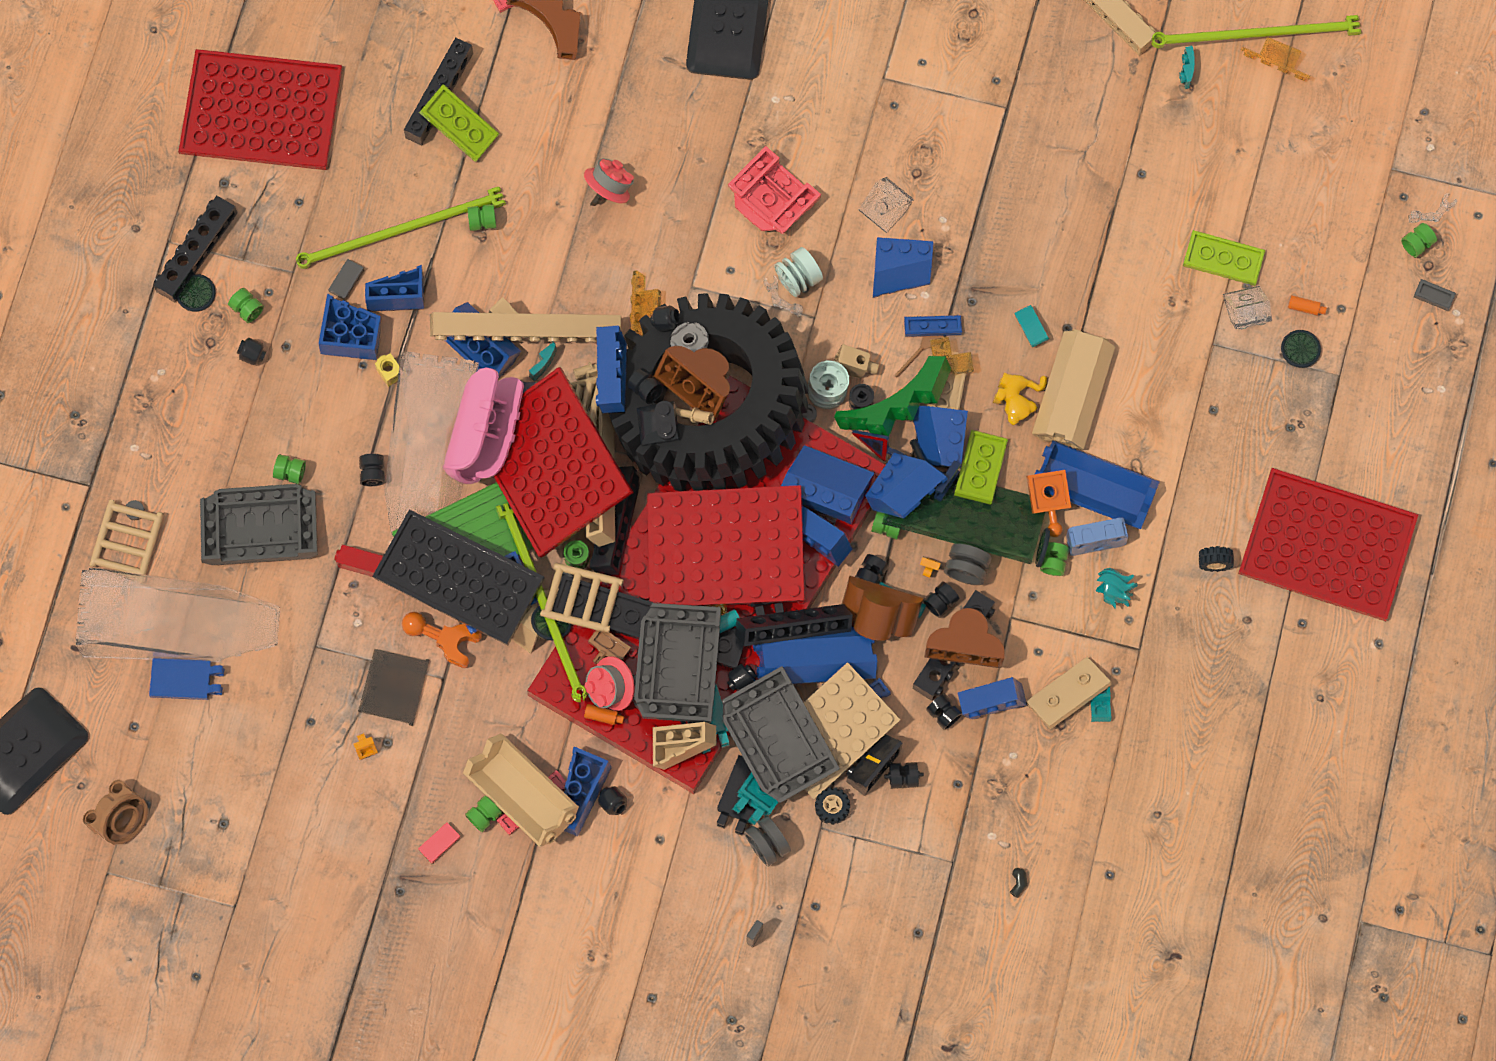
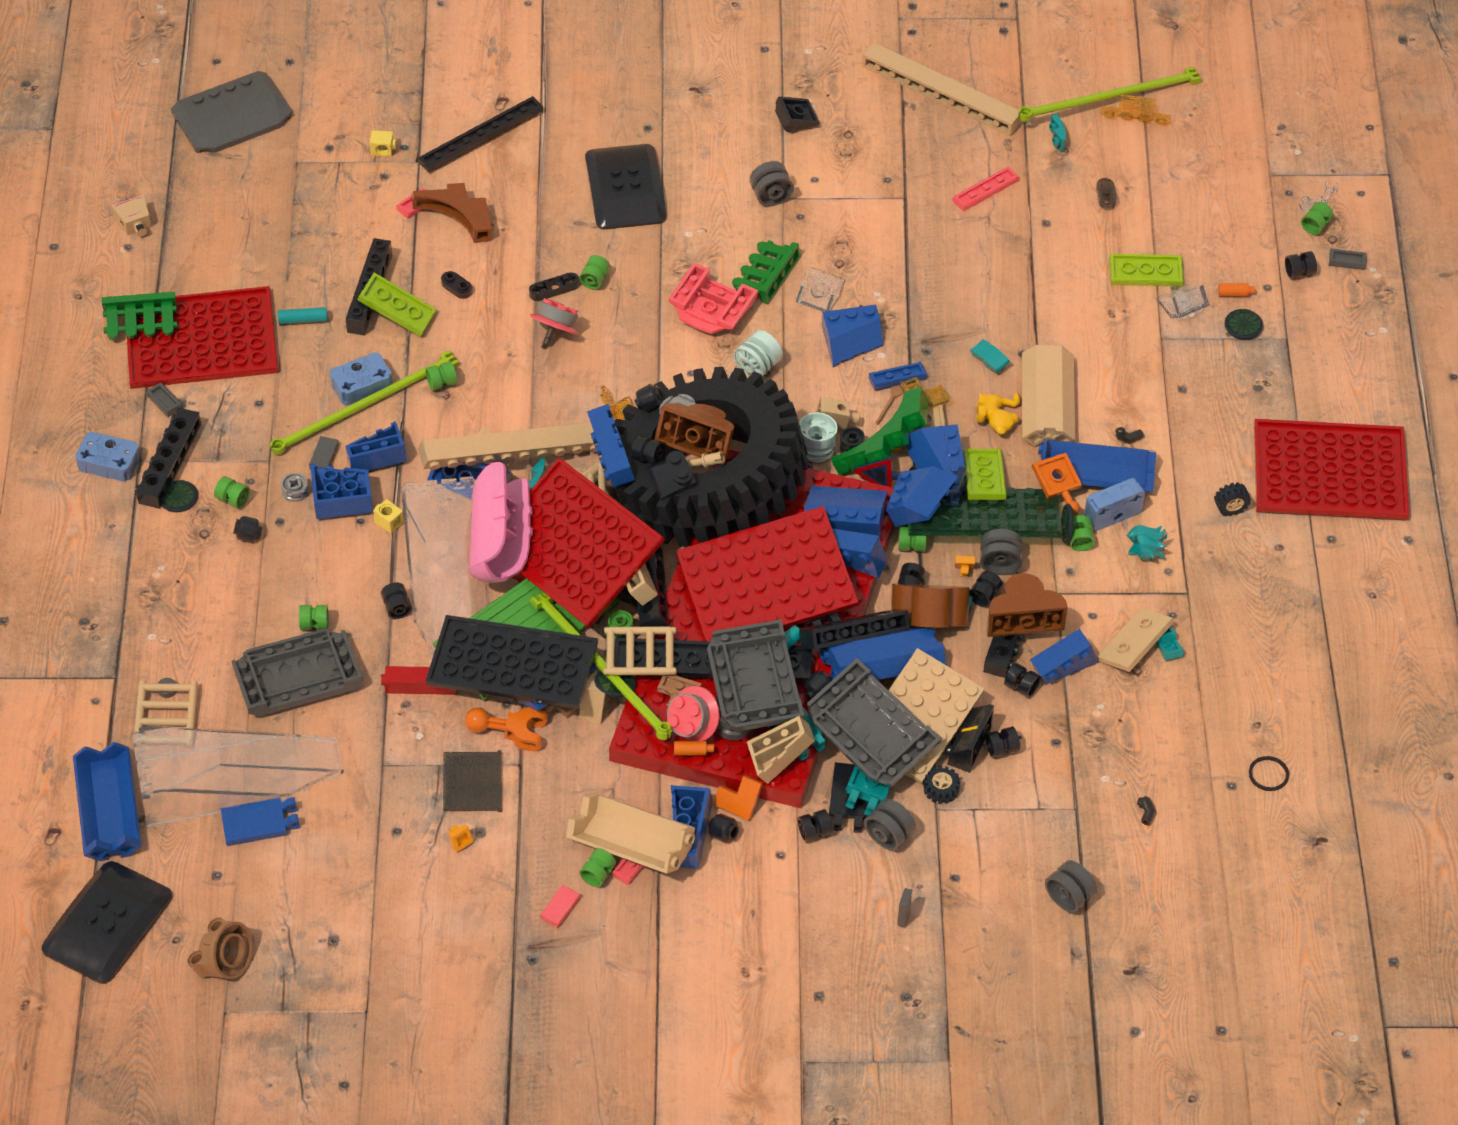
camera: 15 degrees left, 20 degrees down
none -> blue panel [73,742,142,861]
none -> medium blue axle [75,432,141,482]
none -> green fence [101,292,178,340]
none -> dark grey tile [146,382,183,417]
none -> teal piece [278,307,327,325]
none -> light grey wheel [281,473,308,502]
none -> medium blue axle [330,352,392,406]
none -> black plate [441,271,472,299]
none -> black beam [529,272,579,301]
none -> bright green wheel [579,255,610,289]
none -> orange tile [713,775,763,820]
none -> green fence [732,240,801,304]
none -> dark grey wheel [749,161,794,206]
none -> black wheel [797,809,833,842]
none -> coral tile [953,167,1019,212]
none -> dark grey wheel [1045,860,1097,913]
none -> clear smoke plate [1096,178,1117,209]
none -> pearl dark grey arm [1115,427,1144,443]
none -> black piece [1249,756,1289,791]
none -> black wheel [1285,251,1317,279]

